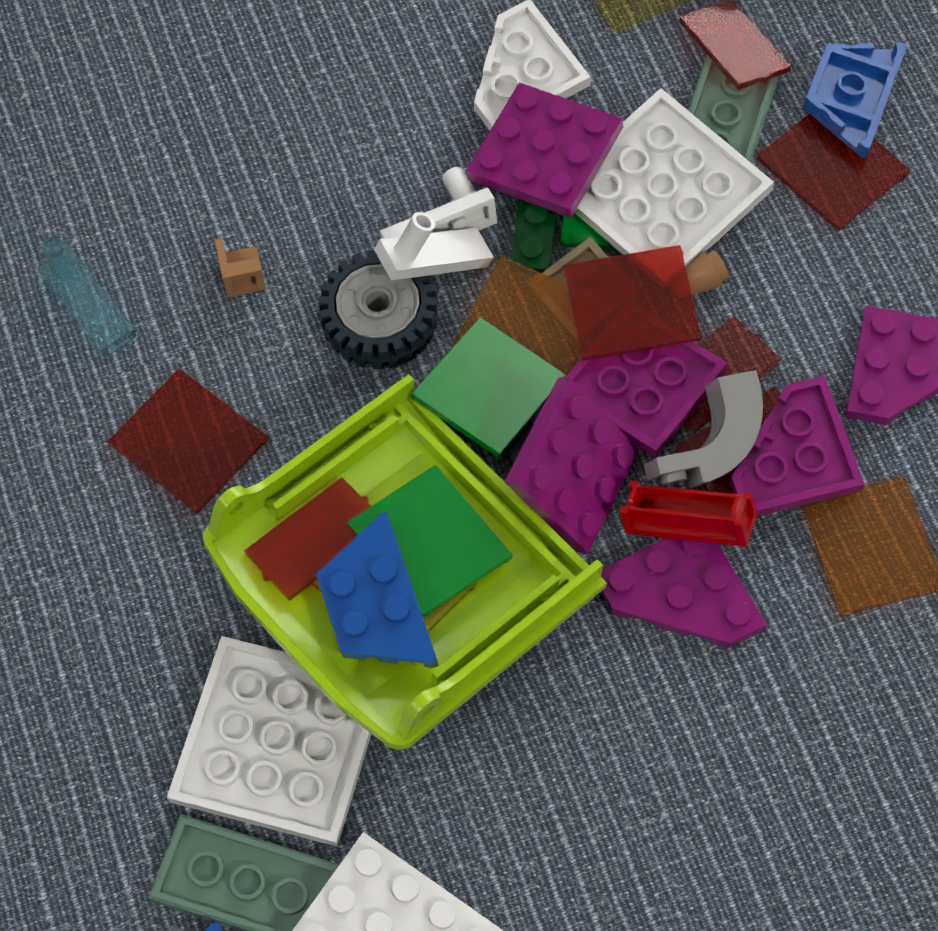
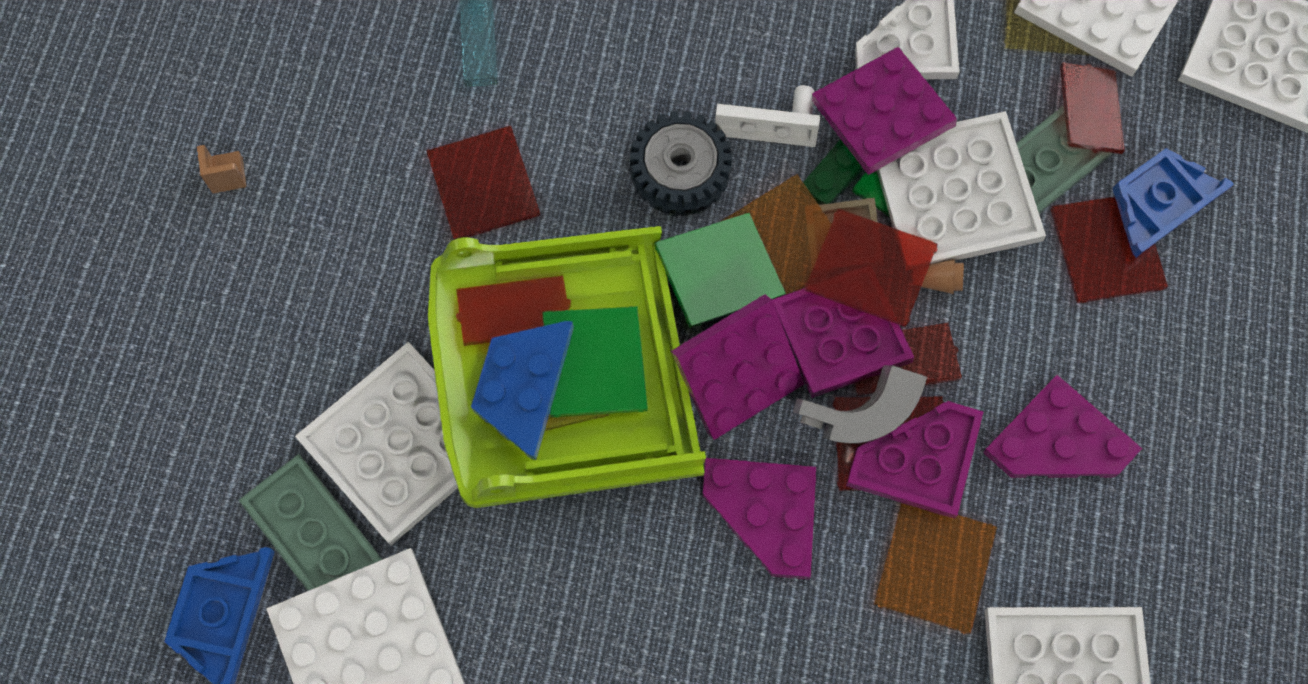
camera: 30 degrees right, 5 degrees up
medium nougat panel [215,238,266,298] -> none
white piece [374,212,494,281] -> none
red container [620,480,757,547] -> none

